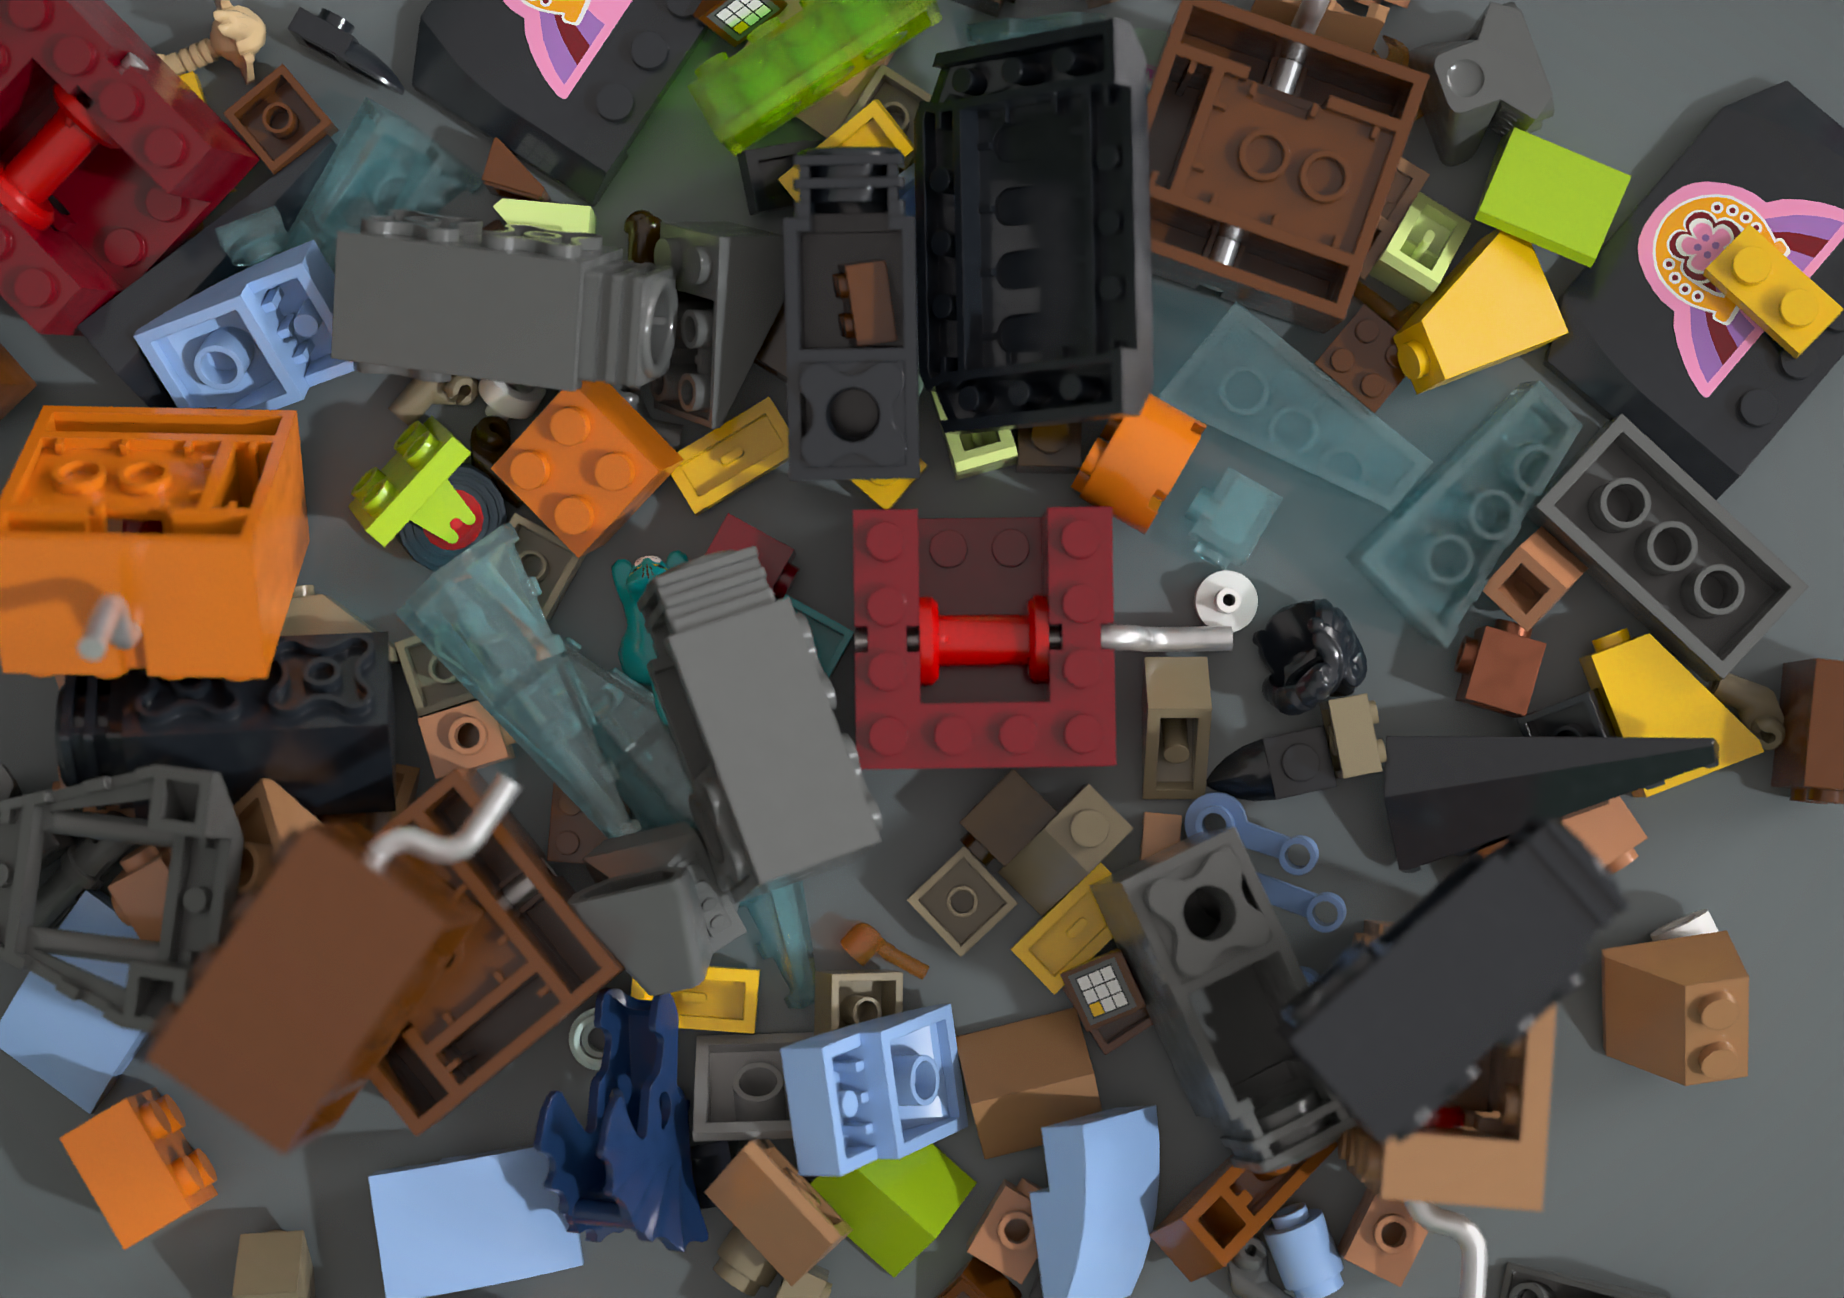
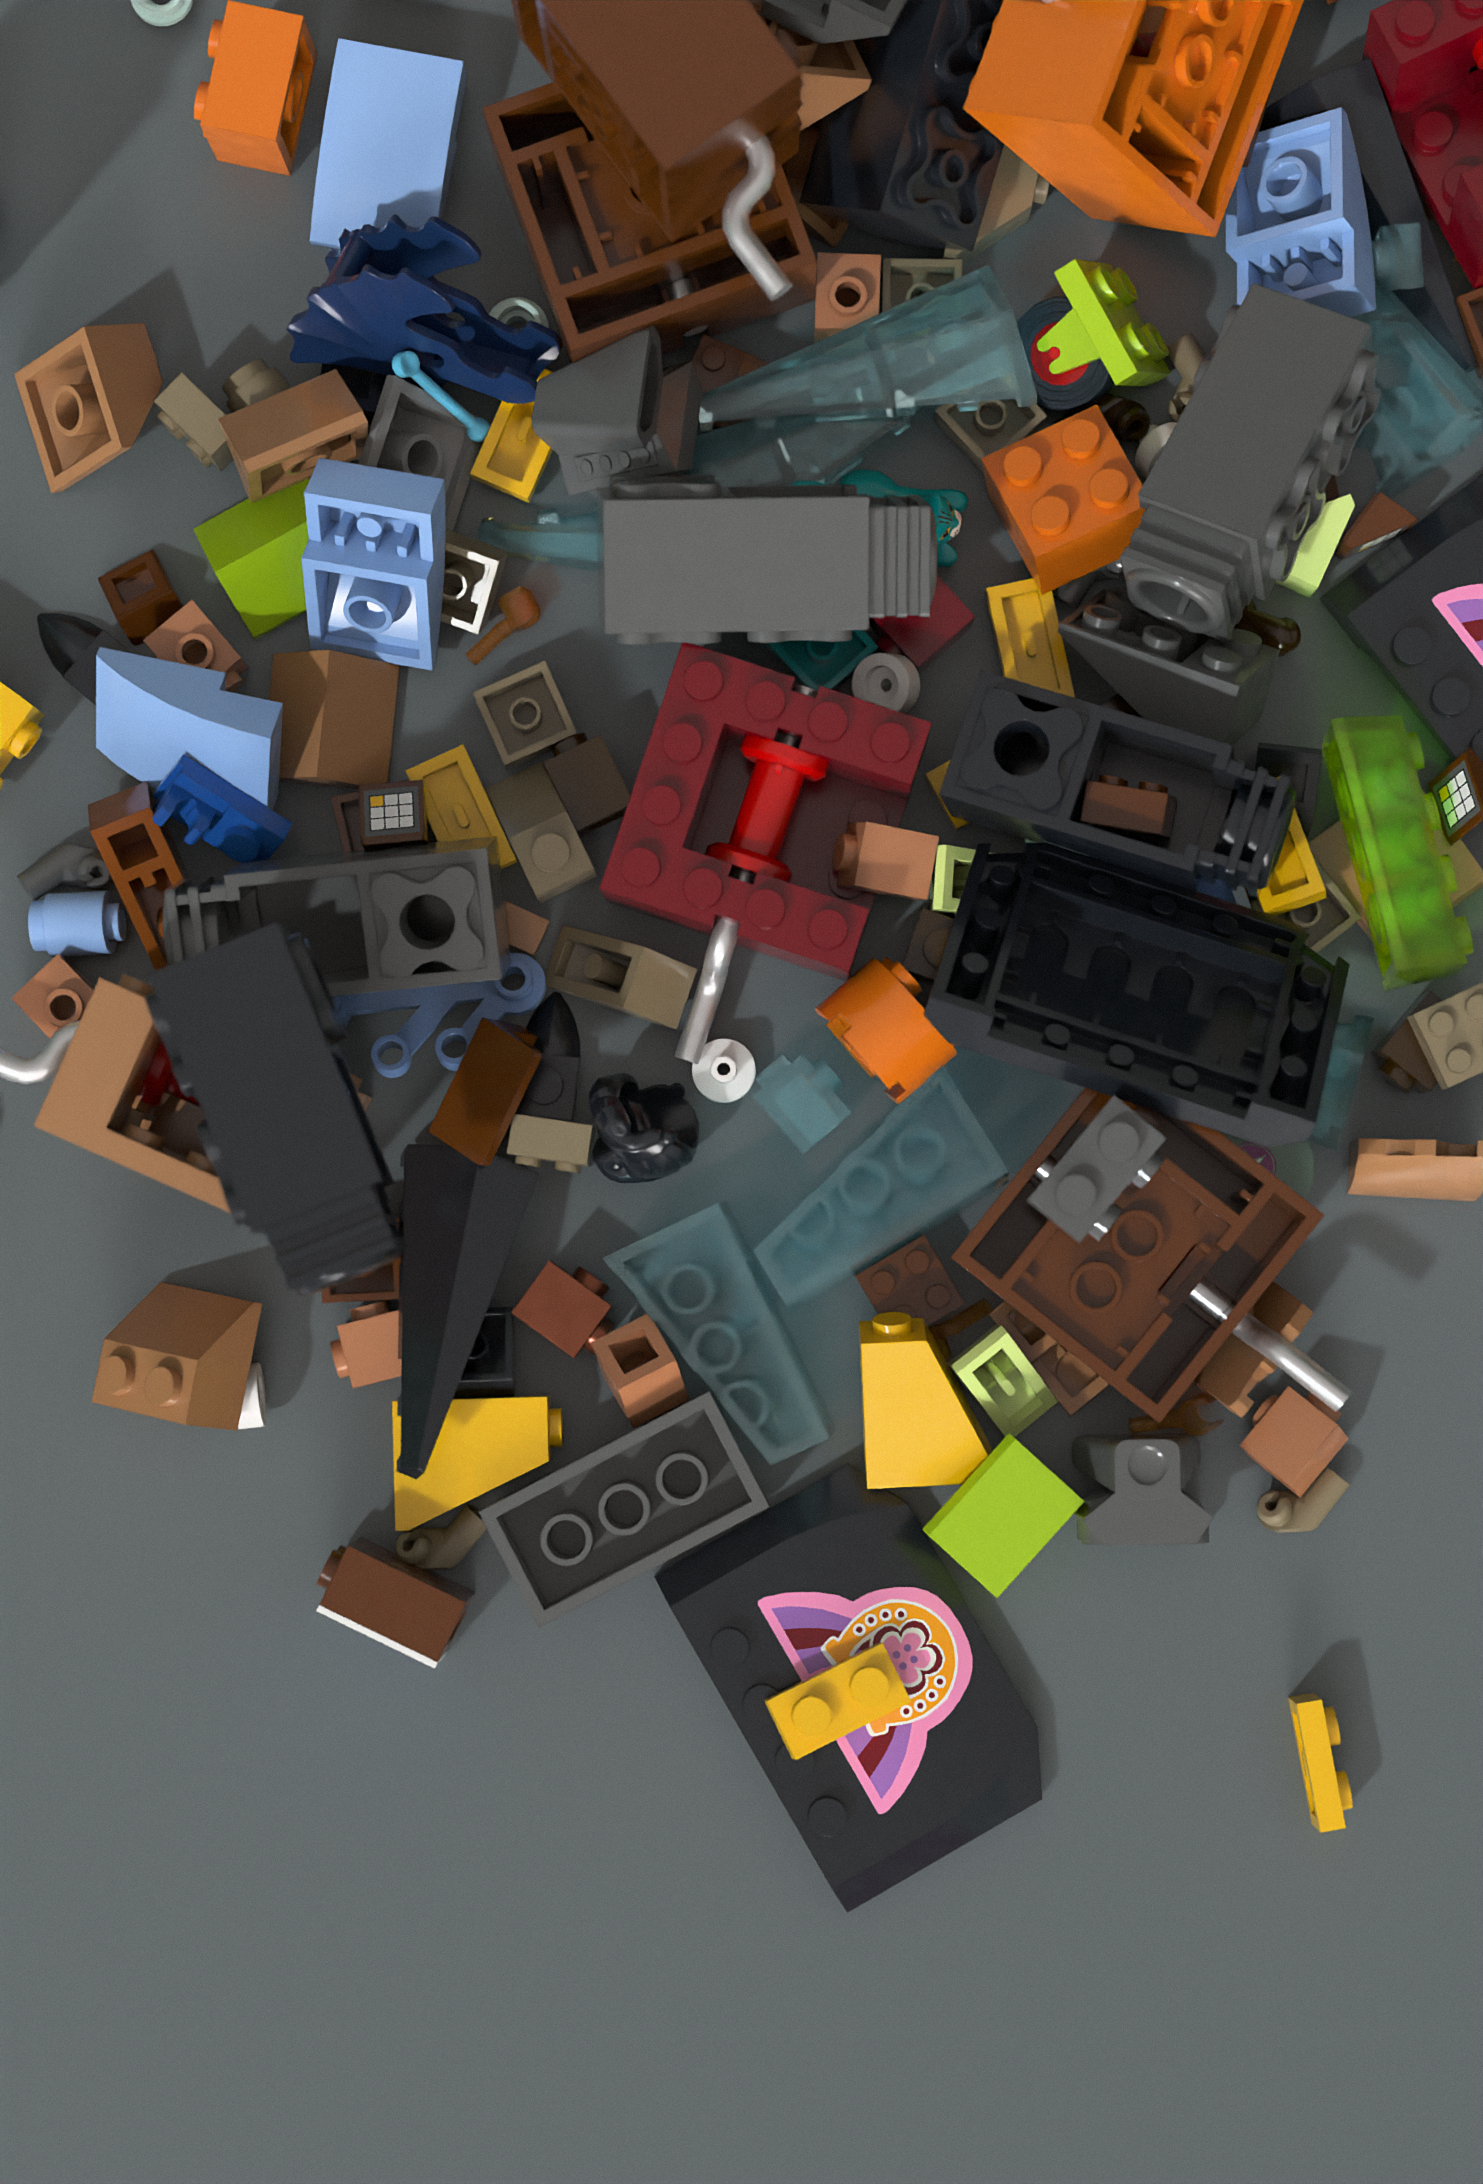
camera: 115 degrees right, 0 degrees up
none -> blue plate [152,754,292,863]
none -> medium azure hinge [392,351,490,442]
none -> reddish brown panel [428,1017,542,1166]
none -> nougat brick [832,821,939,900]
none -> white tile [852,653,920,714]
none -> dark grey brick [1027,1096,1167,1243]

